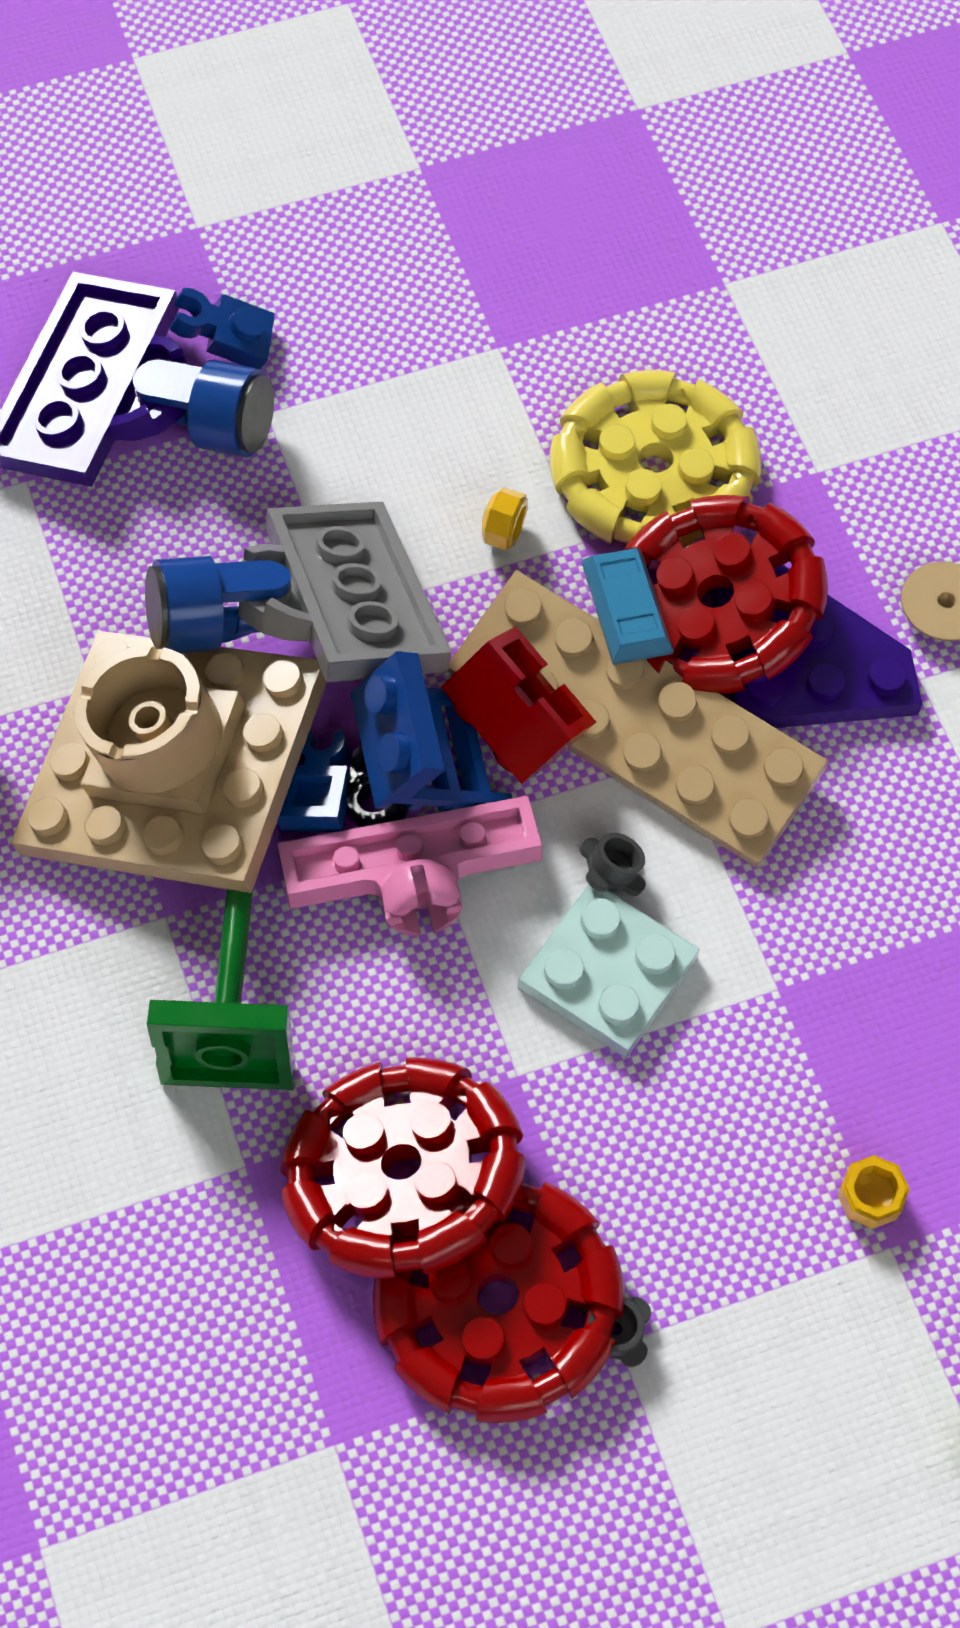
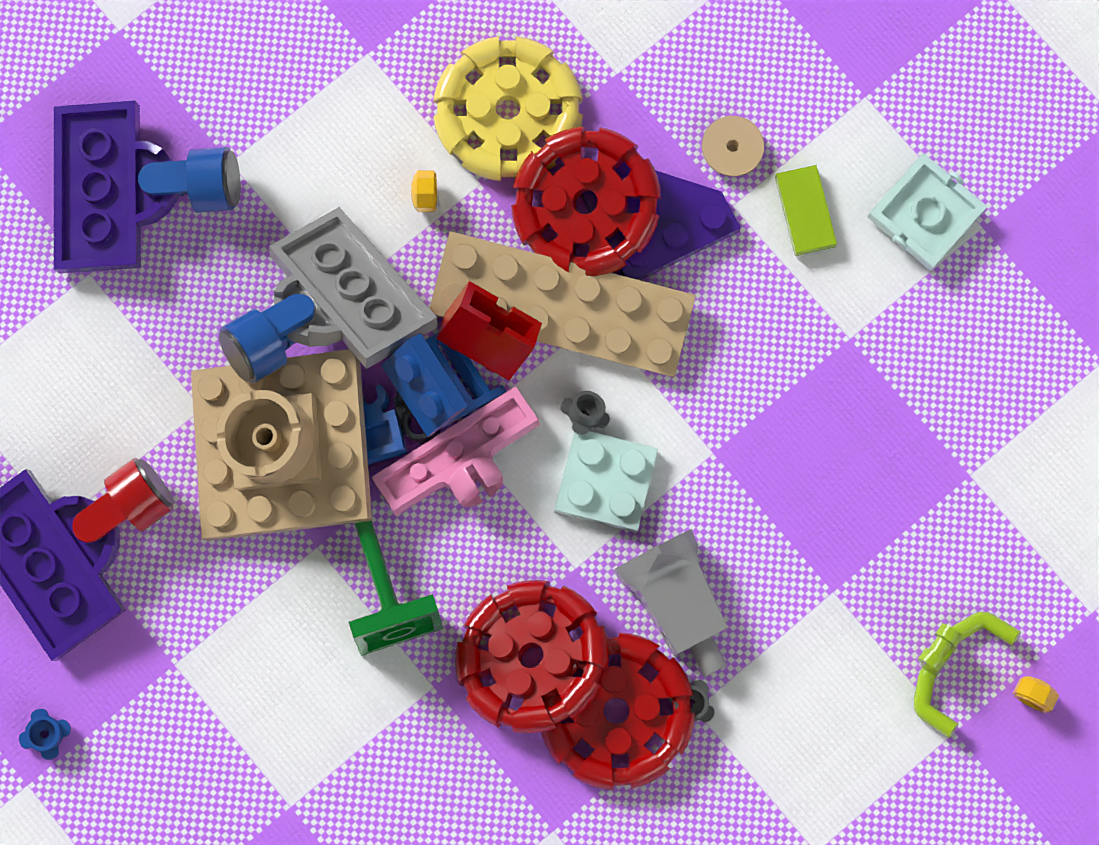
camera: 25 degrees left, 15 degrees up
blue plate [170,288,275,369] -> none
dark azure tile [581,548,674,665] -> none
yellow tile [837,1155,910,1229] -> none
none -> light grey piece [613,529,728,677]

